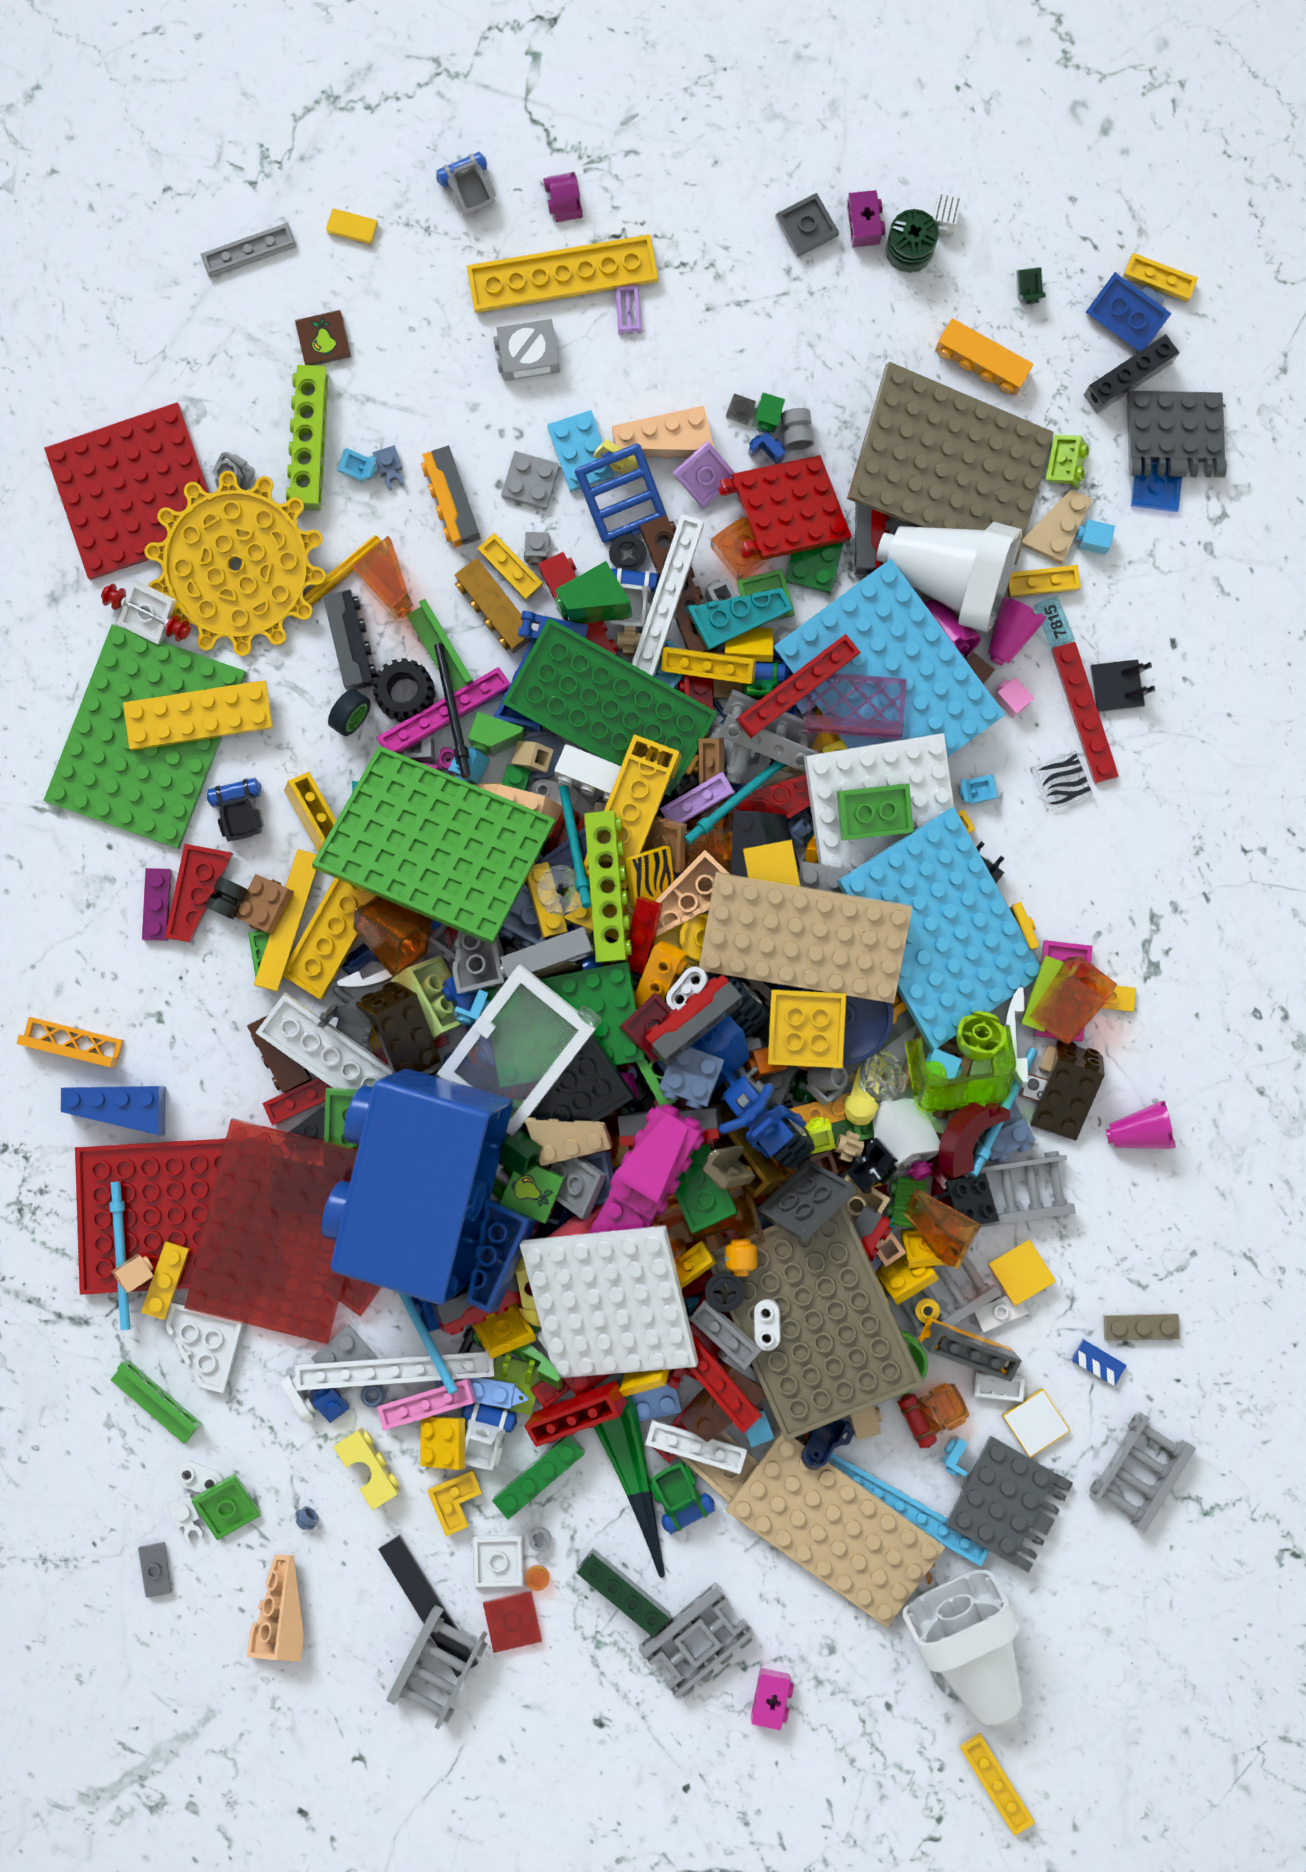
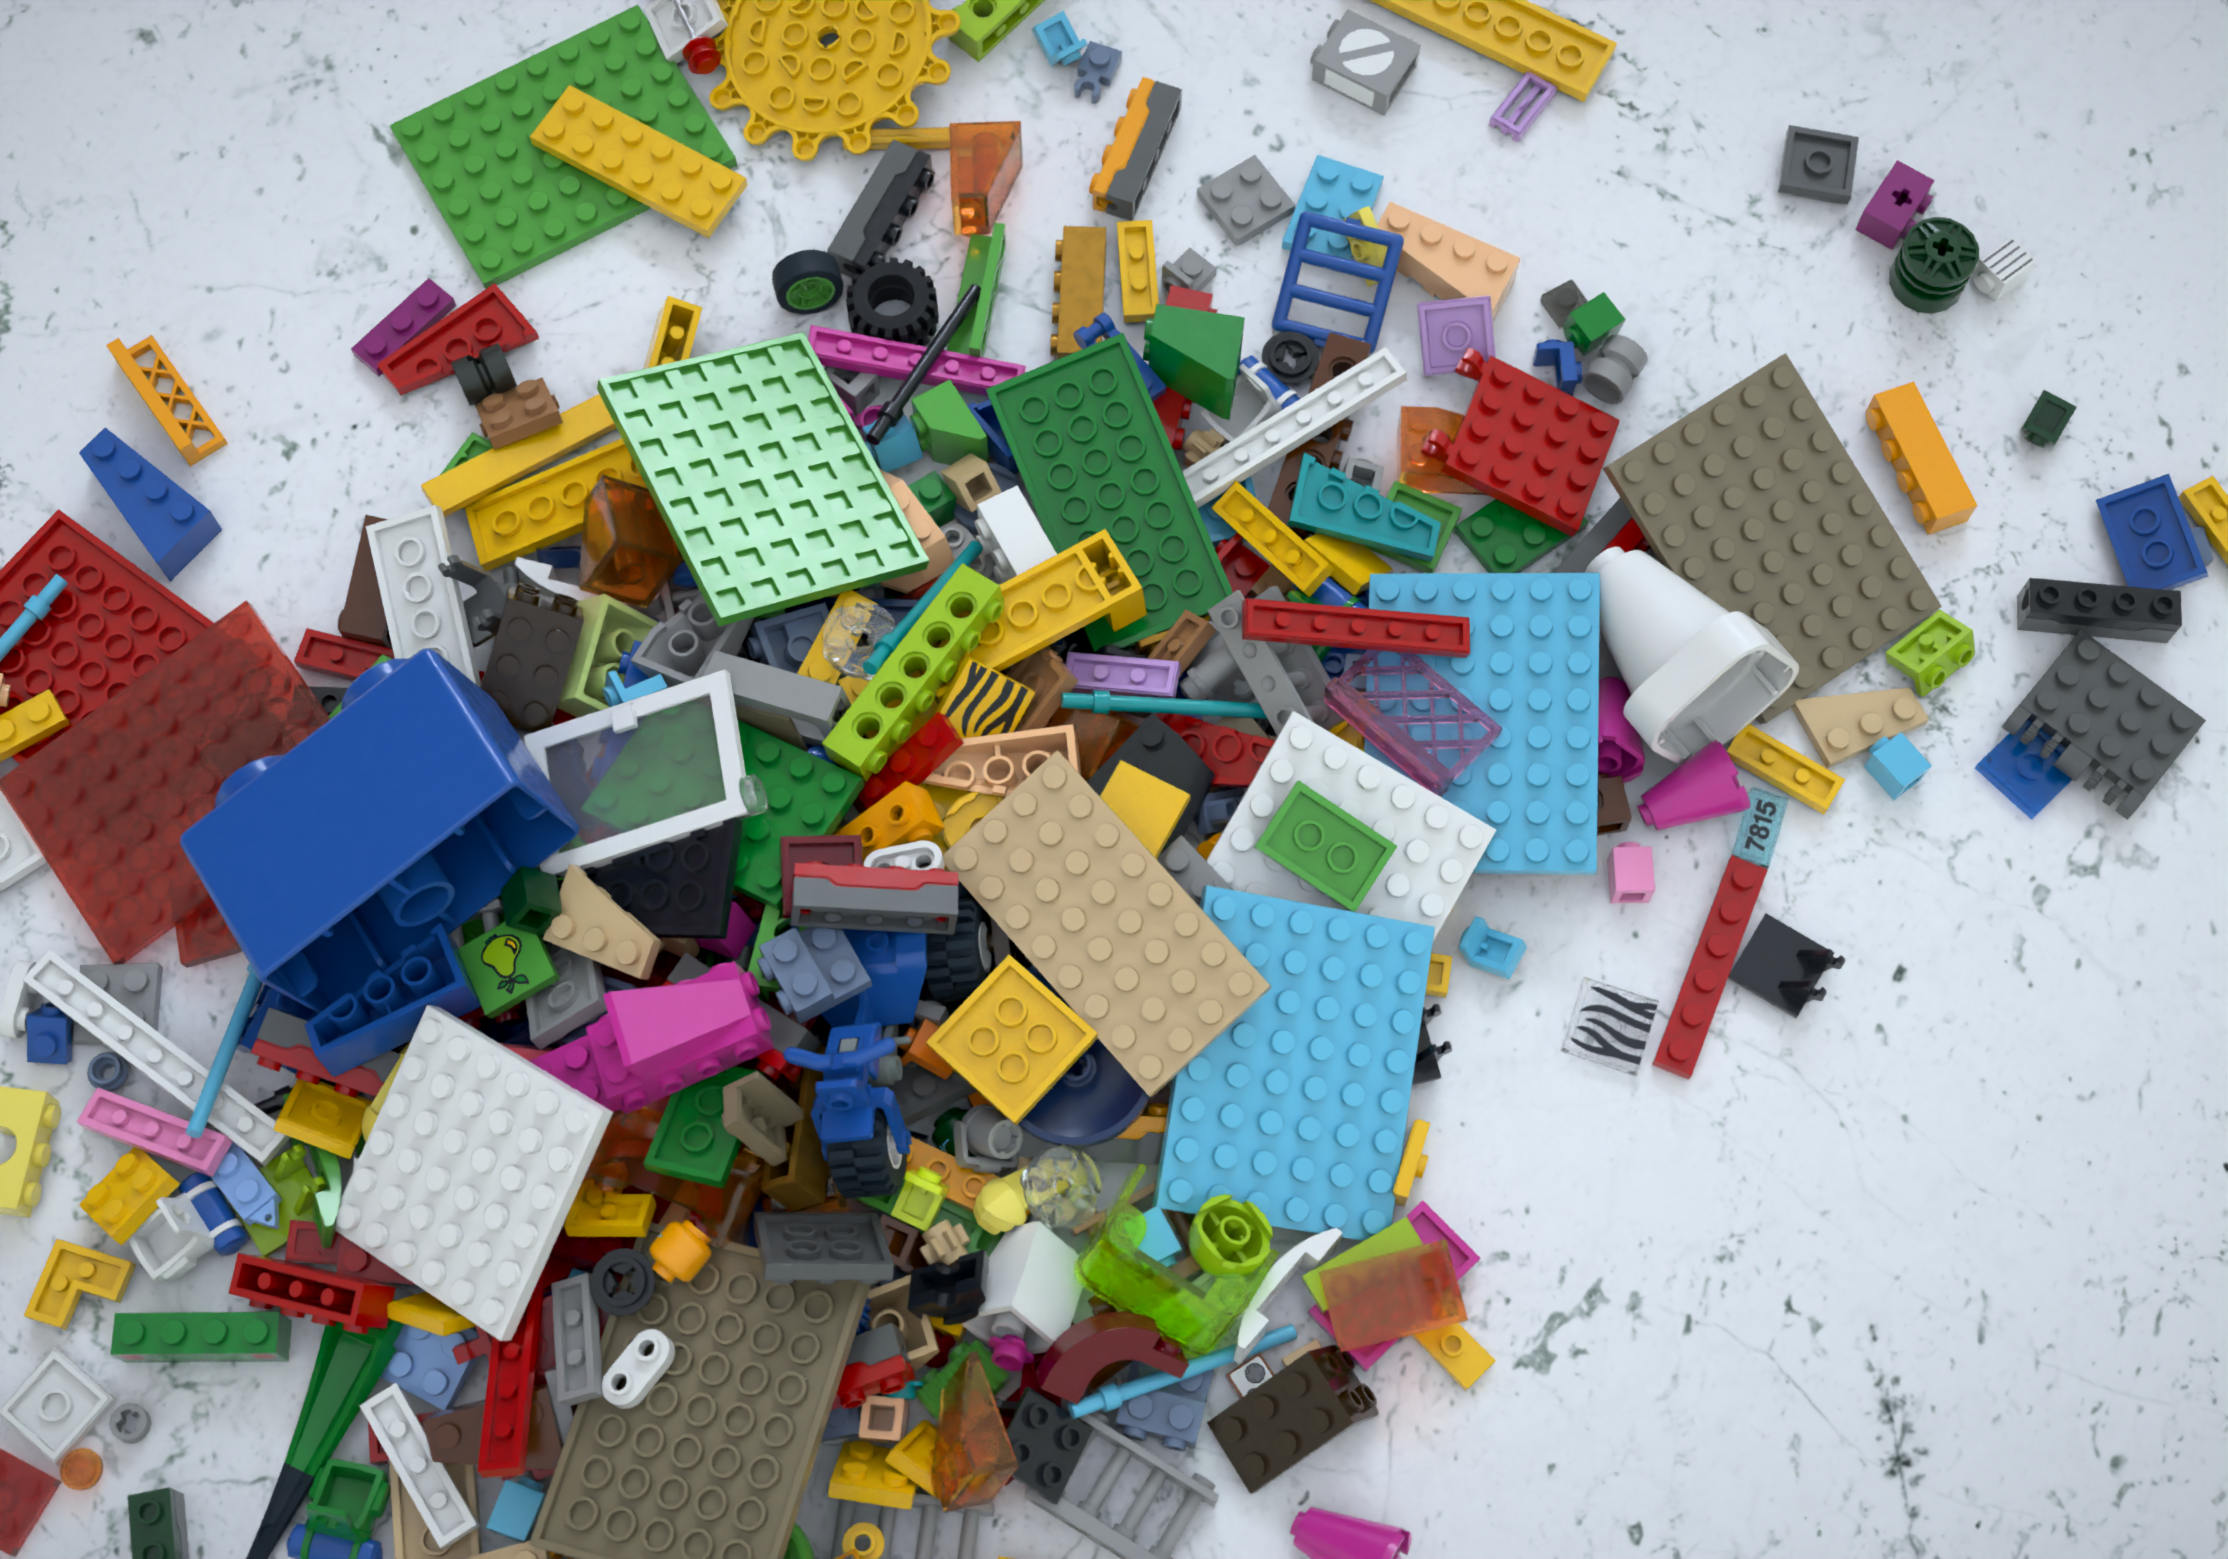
camera: 40 degrees right, 15 degrees down
black piece [207,777,264,842] -> none

